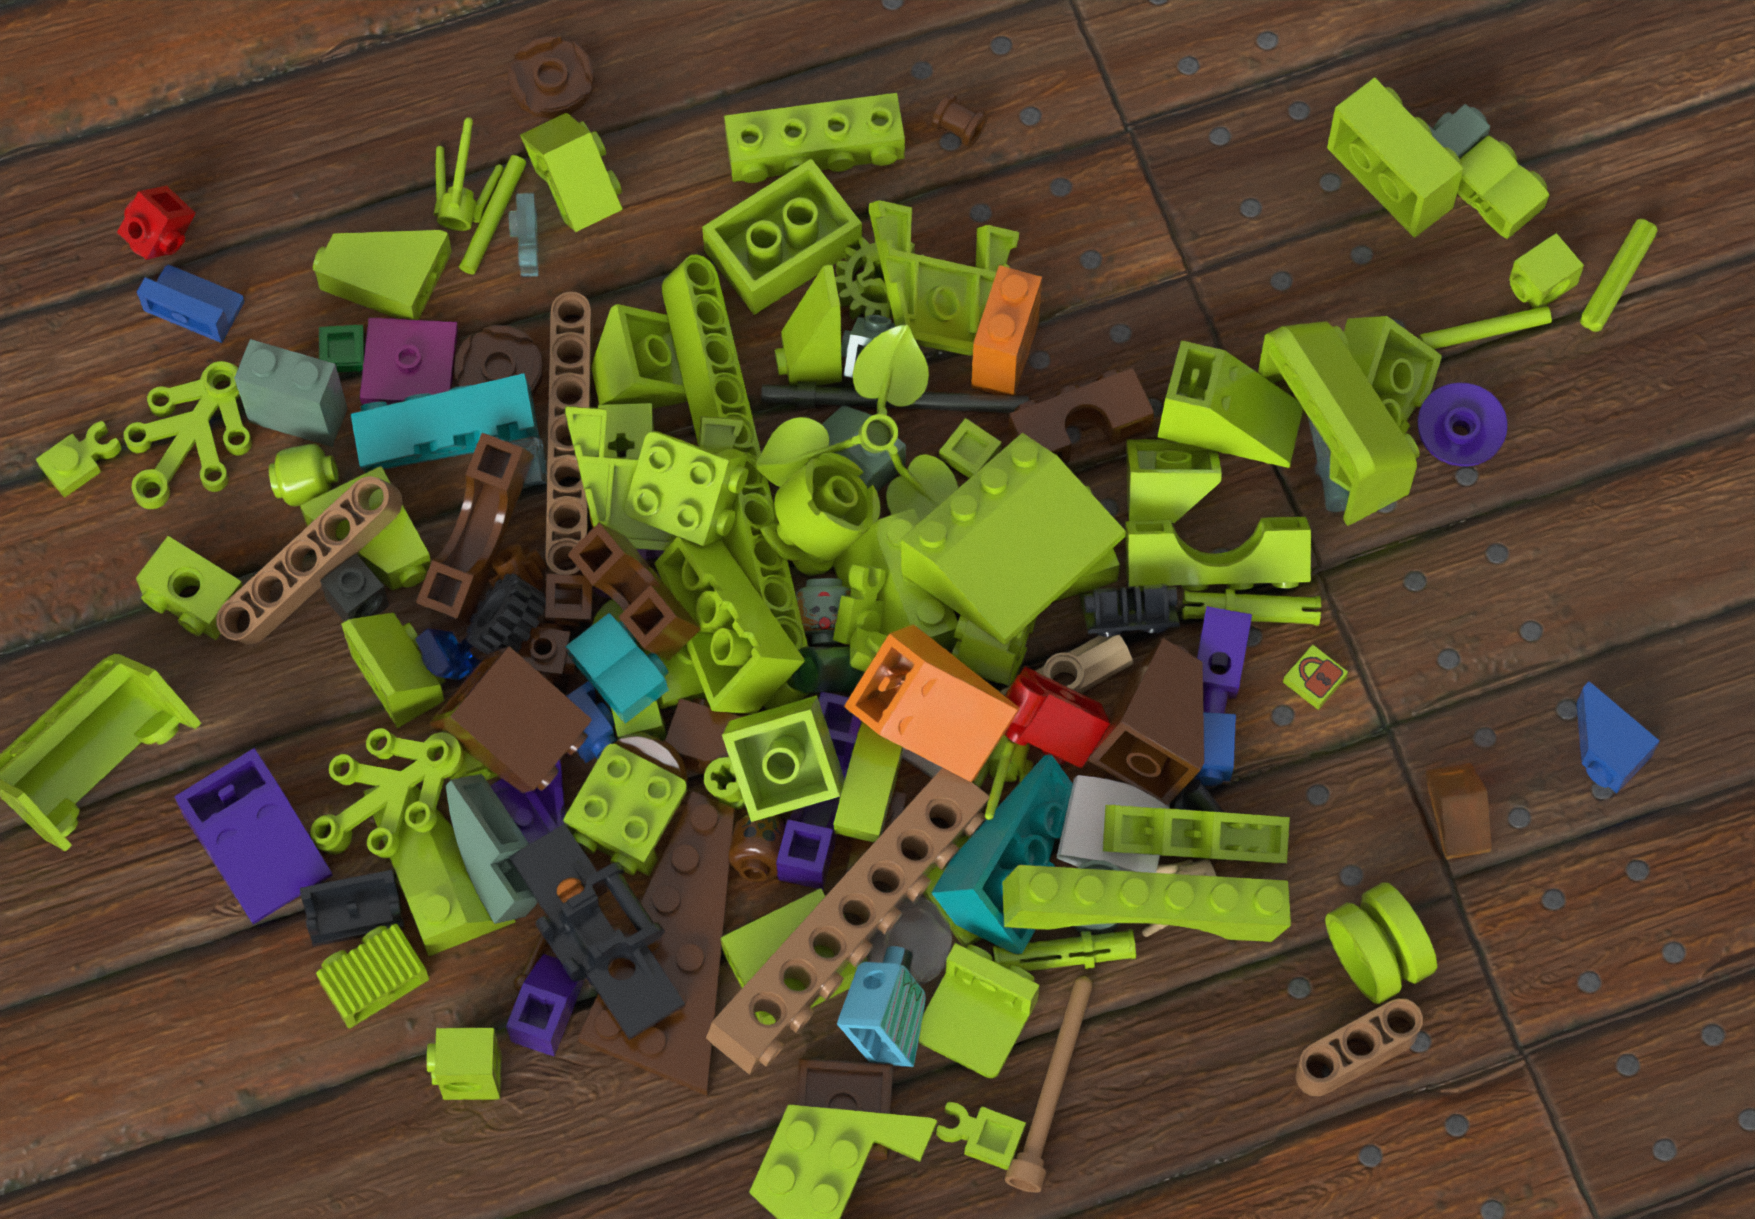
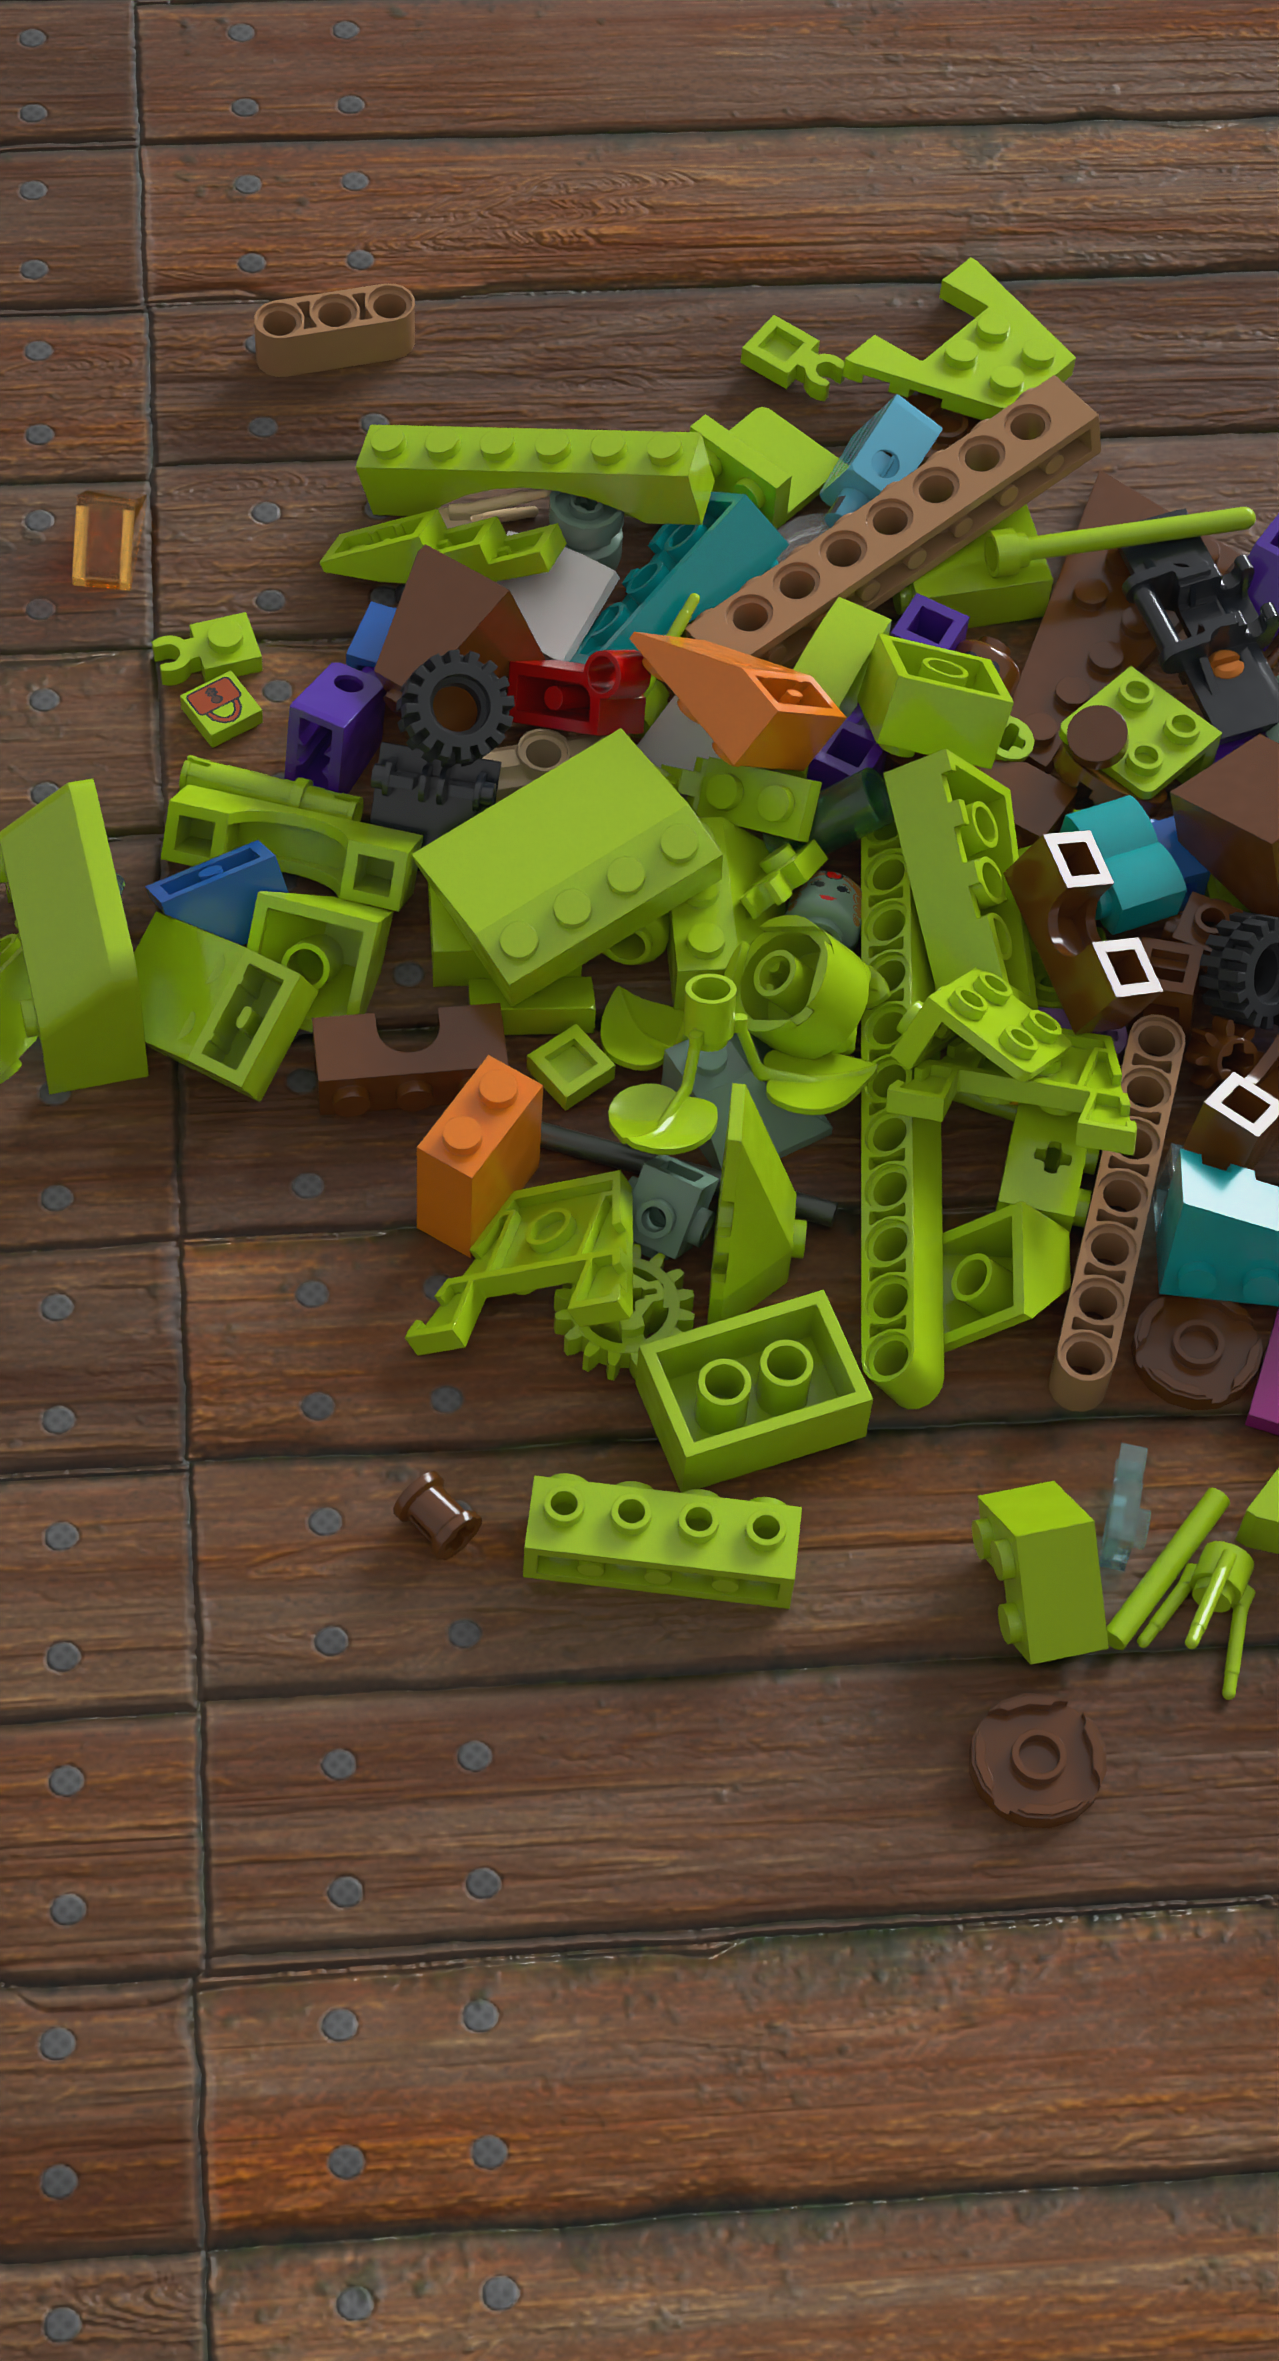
camera: 170 degrees left, 10 degrees down
medium nougat piece [1005,976,1093,1192] -> none
lime wheel [1325,882,1438,1004] -> none
none -> blue slope [145,840,288,945]
none -> lime plate [152,612,263,686]
none -> black tyre [396,649,515,768]
none -> lime piece [984,507,1256,578]
none -> reddish brown tile [1067,705,1129,770]

